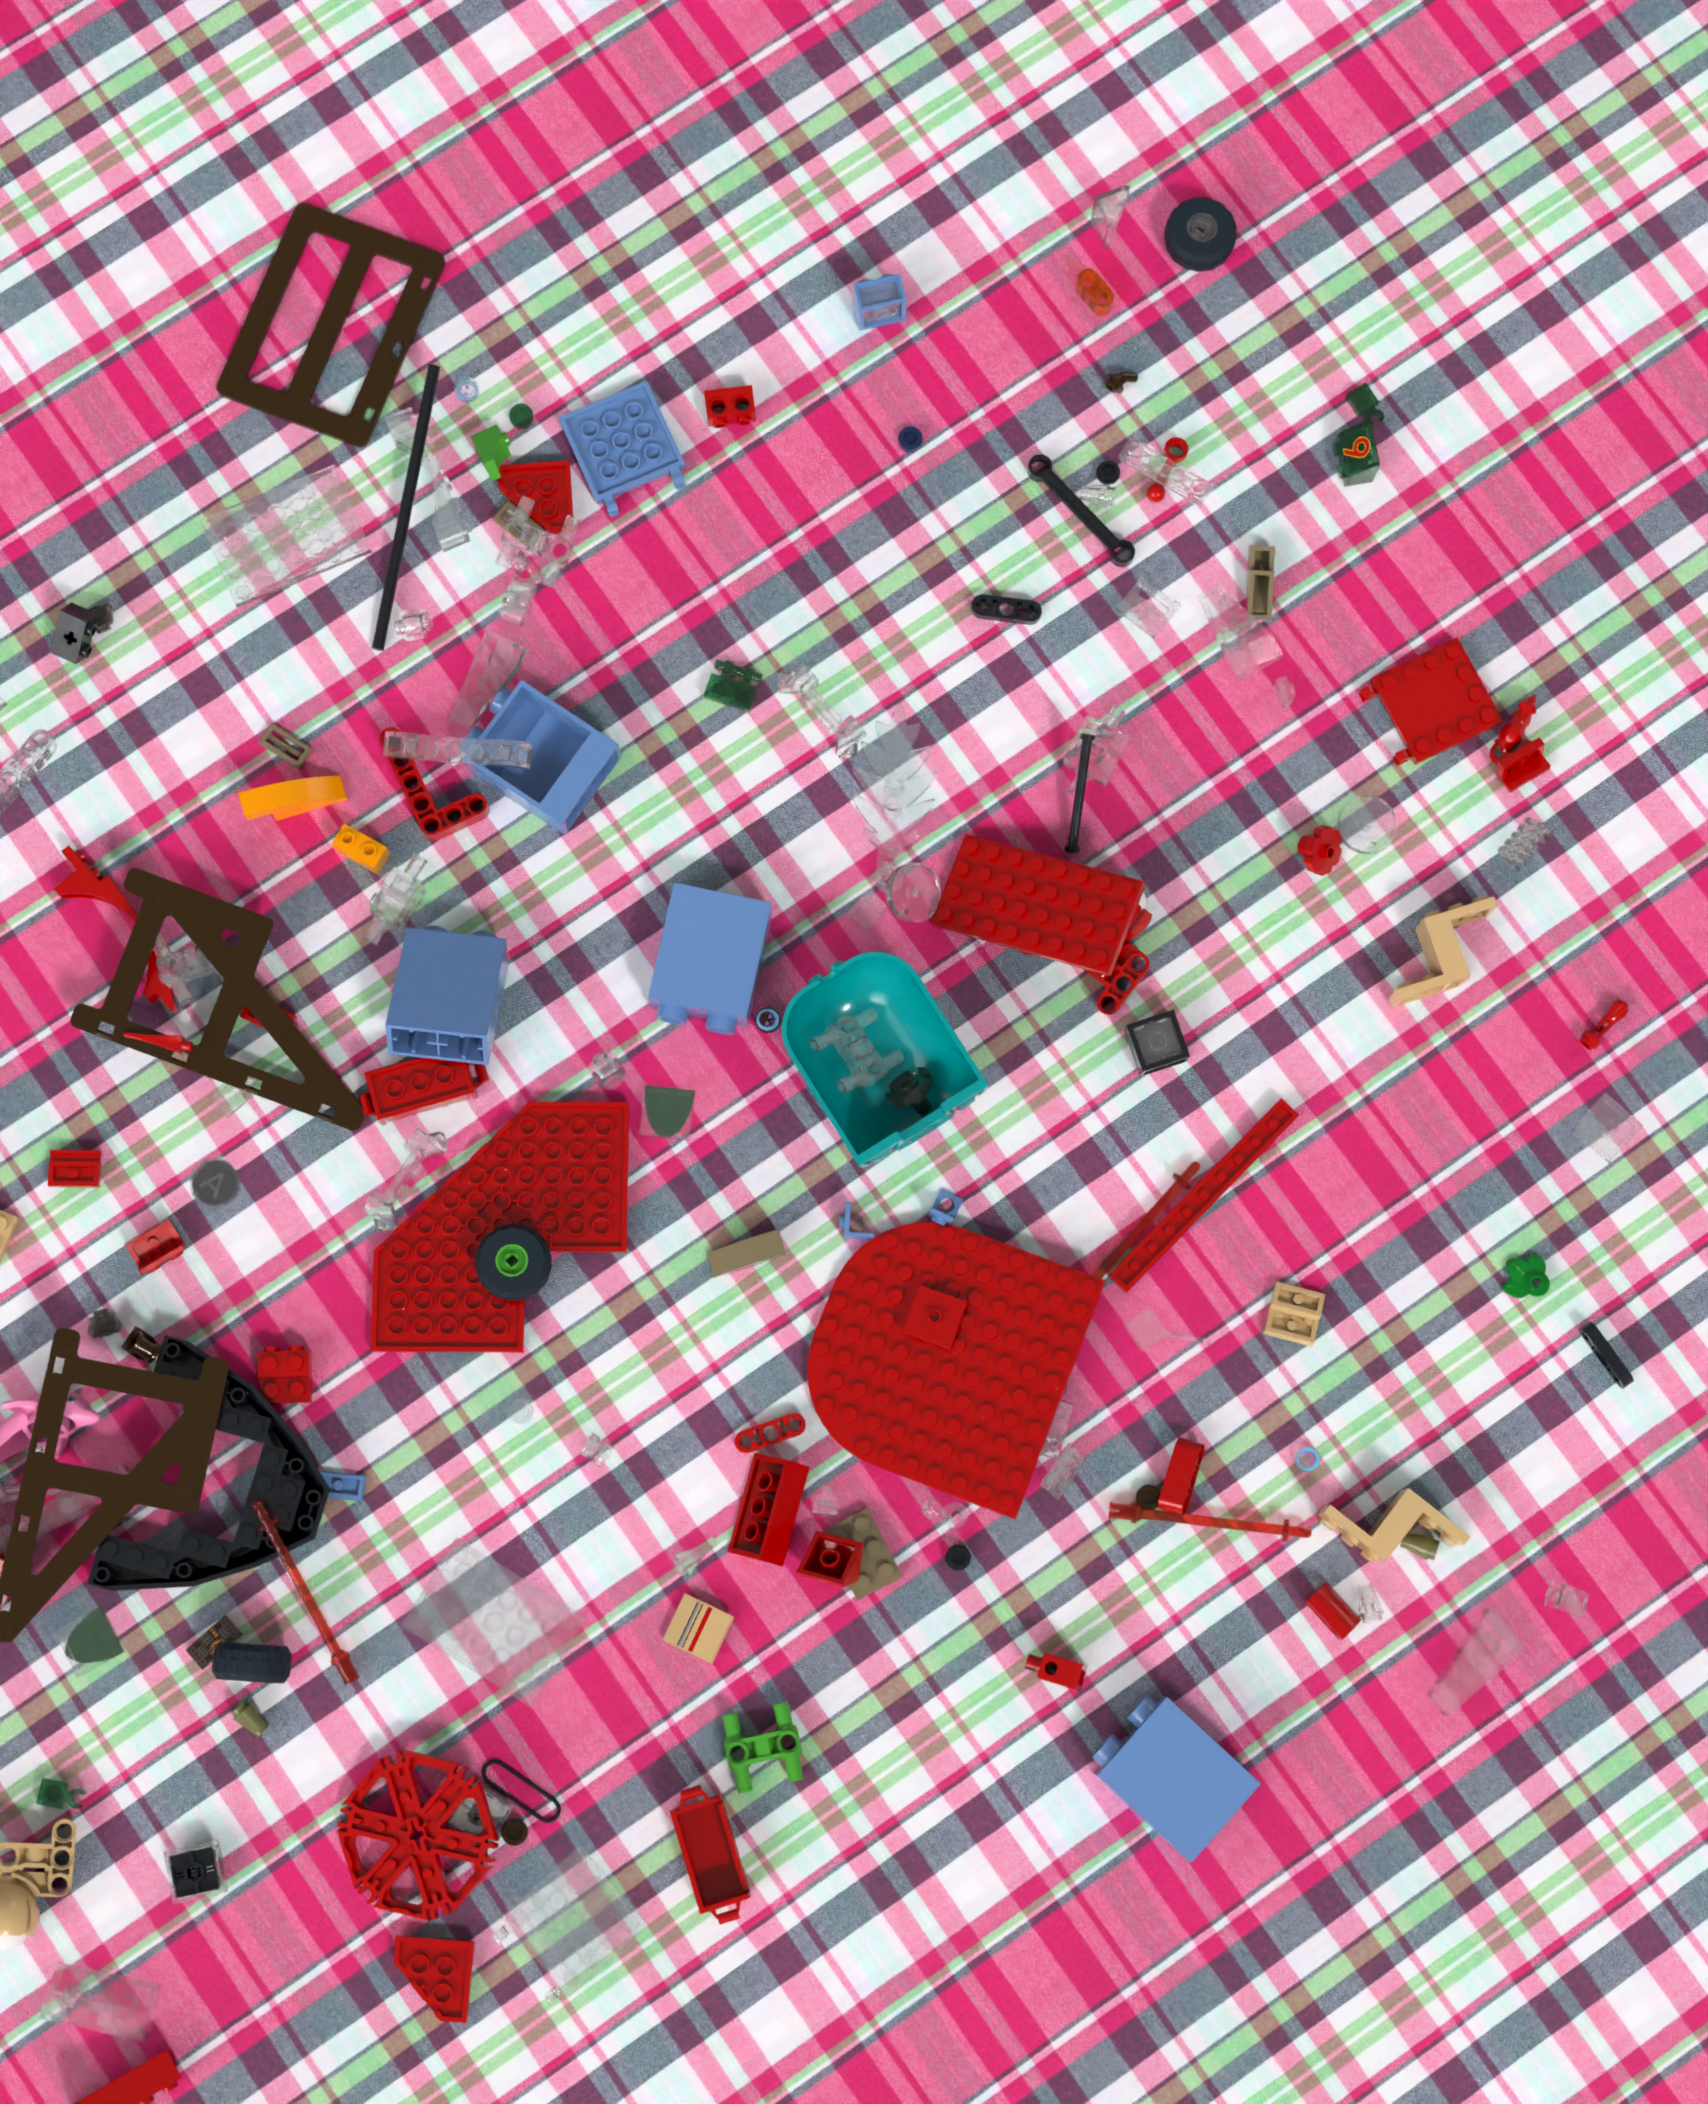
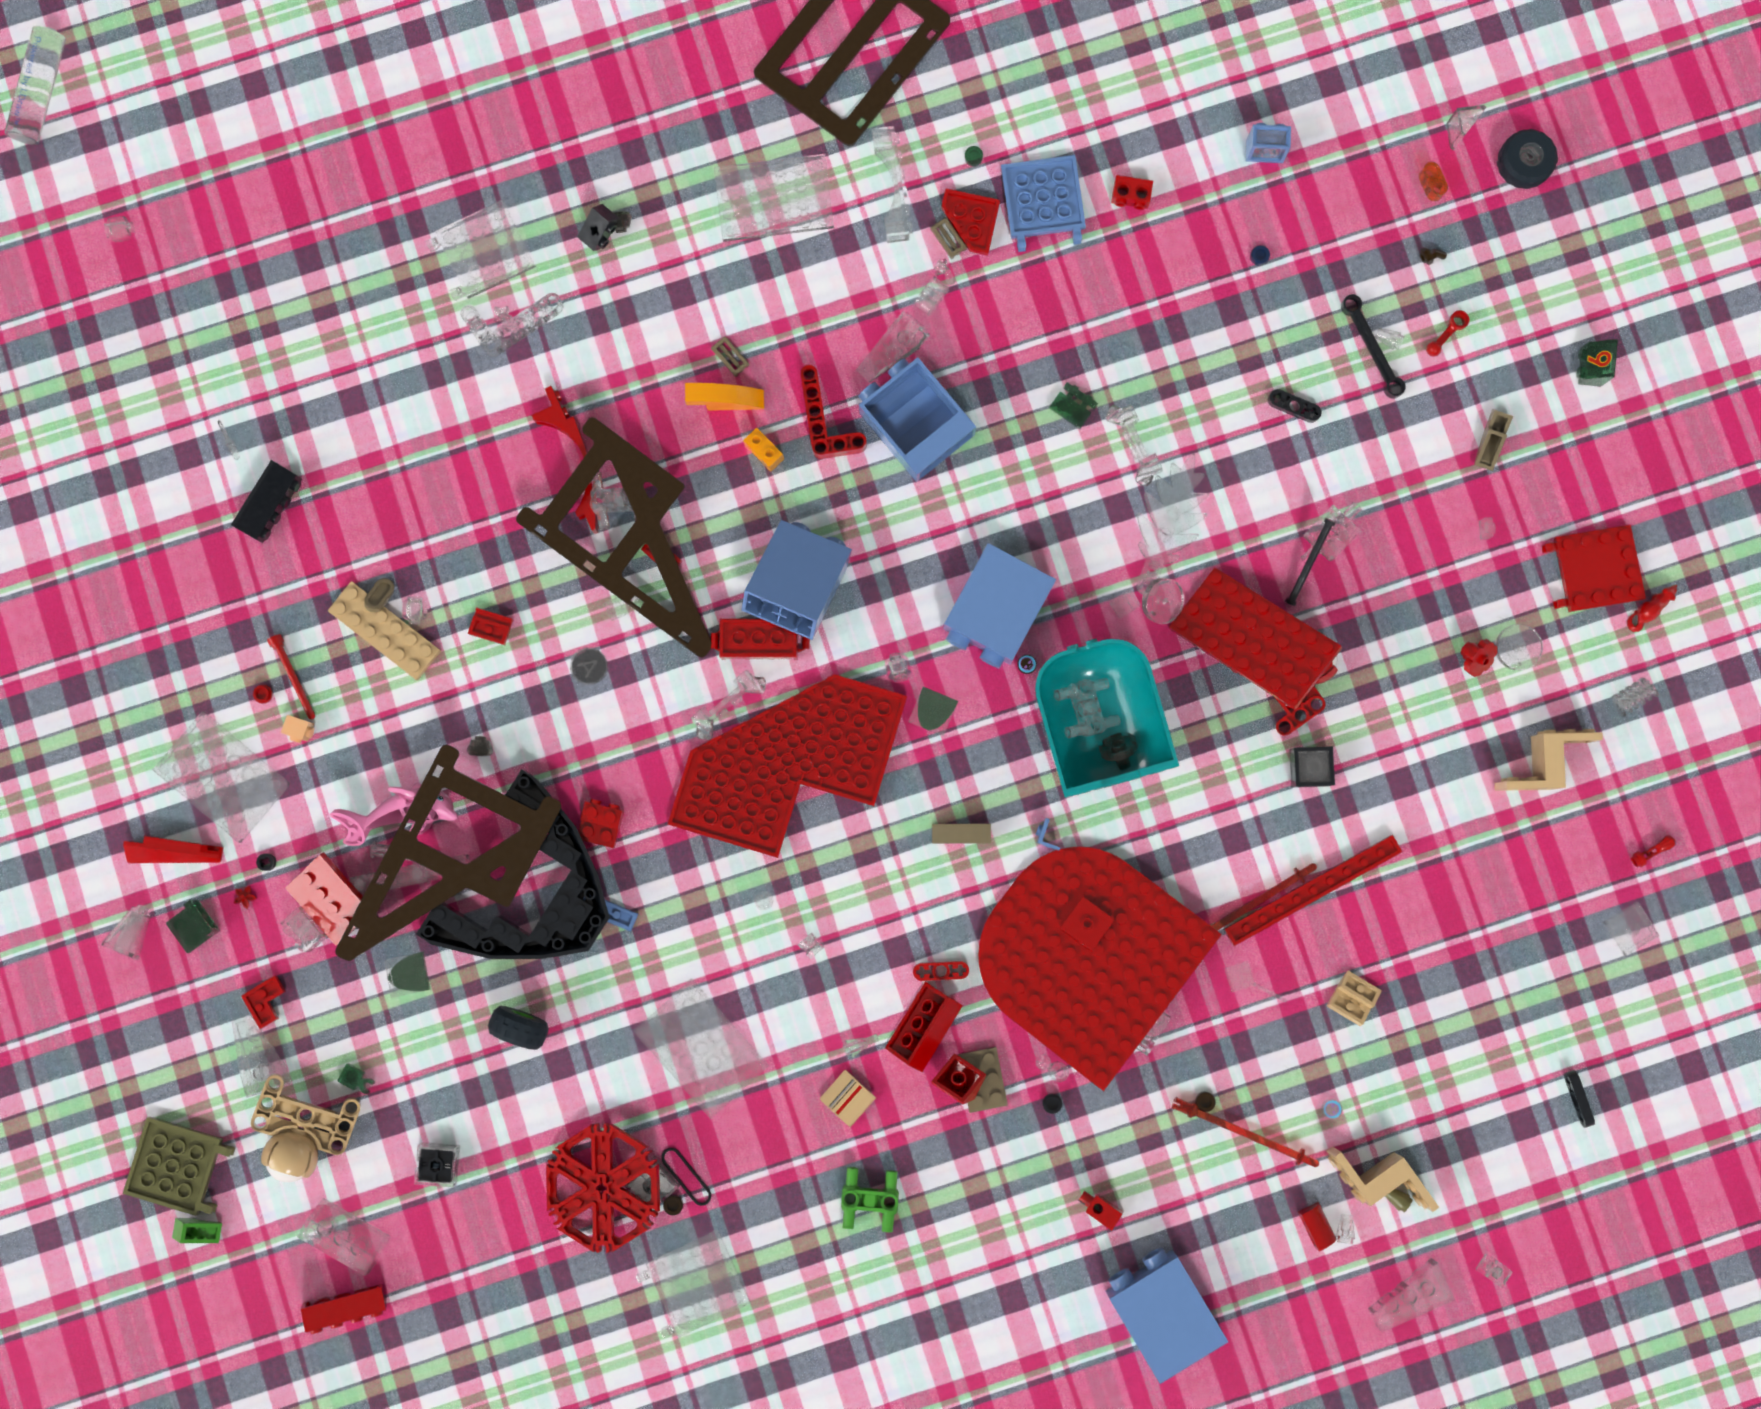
camera: 25 degrees right, 5 degrees up
dark brown piece [121,1326,161,1364] -> none
red piece [124,1032,193,1054] -> none
red bracket [125,1217,185,1274] -> none
tile [186,1615,243,1670] -> none
olive cone [230,1698,269,1737] -> none
clear red bar [252,1500,360,1685] -> none
clear brick [363,853,428,946] -> none
black piece [372,364,440,651] -> none
clear arch [383,731,532,769] -> none
red plate [393,1935,475,2023] -> none
clear head [394,607,433,642] -> none
clear tile [454,377,479,403] -> none
bright green arch [470,424,511,481] -> none
black wheel [475,1224,552,1301] -> none
clear piece [495,496,580,588] -> none
red container [670,1785,751,1925] -> none
clear tile [812,1484,839,1515] -> none
medium blue bracket [928,1189,963,1227] -> none
clear plate [1039,1443,1087,1501] -> none
black plate [1096,461,1120,485] -> none
clear plate [1116,575,1181,639] -> none
clear plate [1118,437,1214,507] -> none
red beam [1158,1437,1205,1515] -> none
clear wedge [1197,584,1284,680] -> none
clear green plate [1345,383,1385,429] -> none
red bracket [1496,737,1551,792] -> none
green plate [1502,1253,1550,1298] -> none

